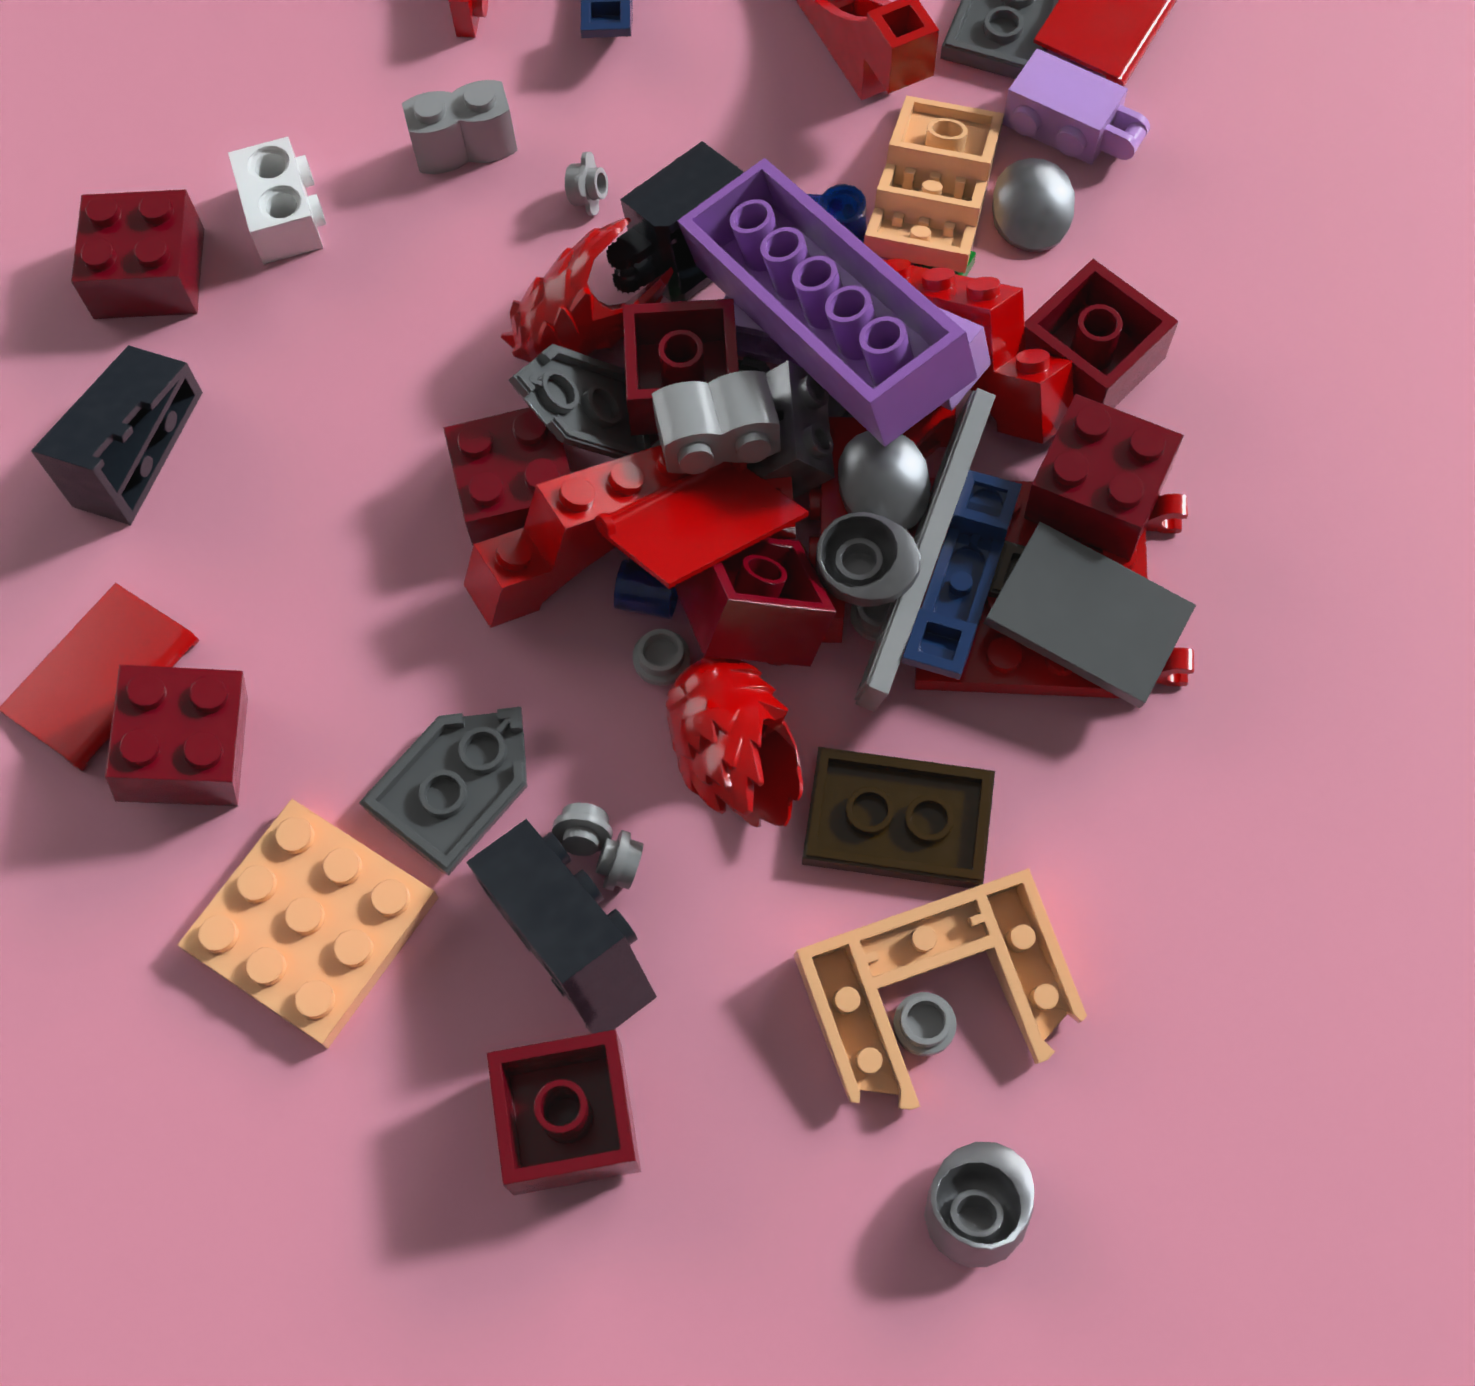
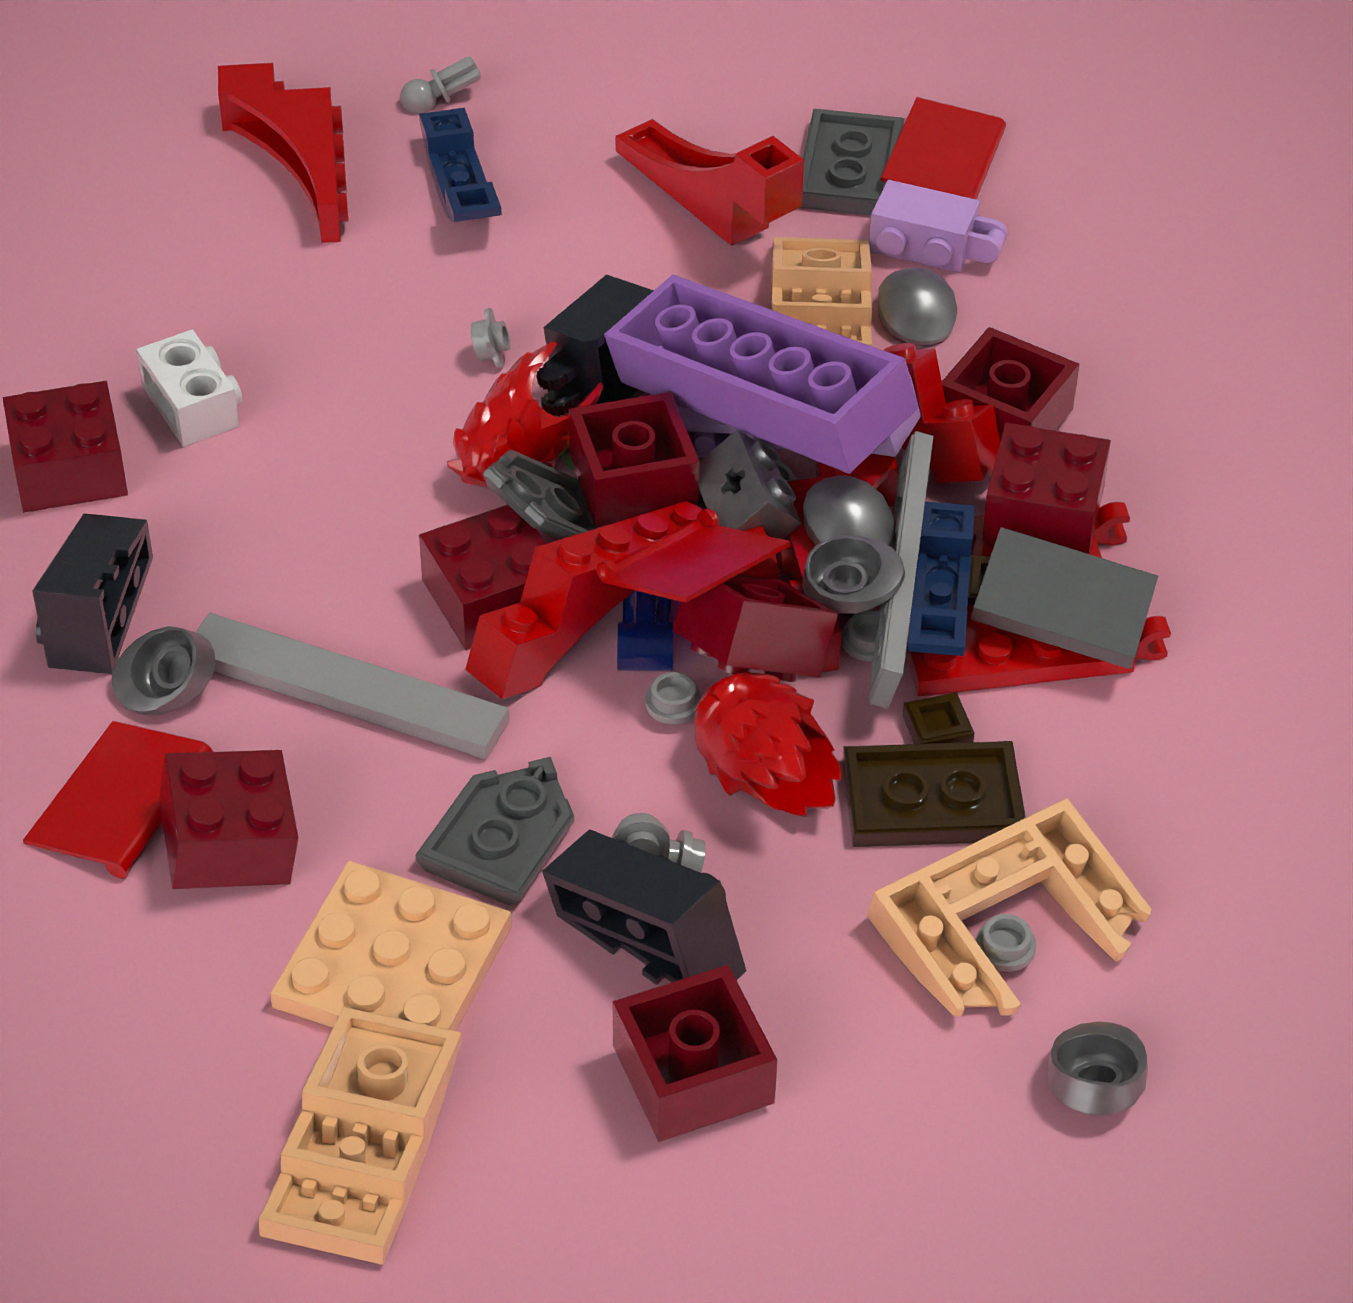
camera: 15 degrees left, 20 degrees down
light grey brick [402,80,517,174] -> none
light grey brick [652,371,781,474] -> none
none -> flat silver hat [112,626,216,715]
none -> light grey tile [196,612,510,760]
none -> light nougat slope [259,1007,462,1265]
none -> dark brown tile [902,693,975,744]

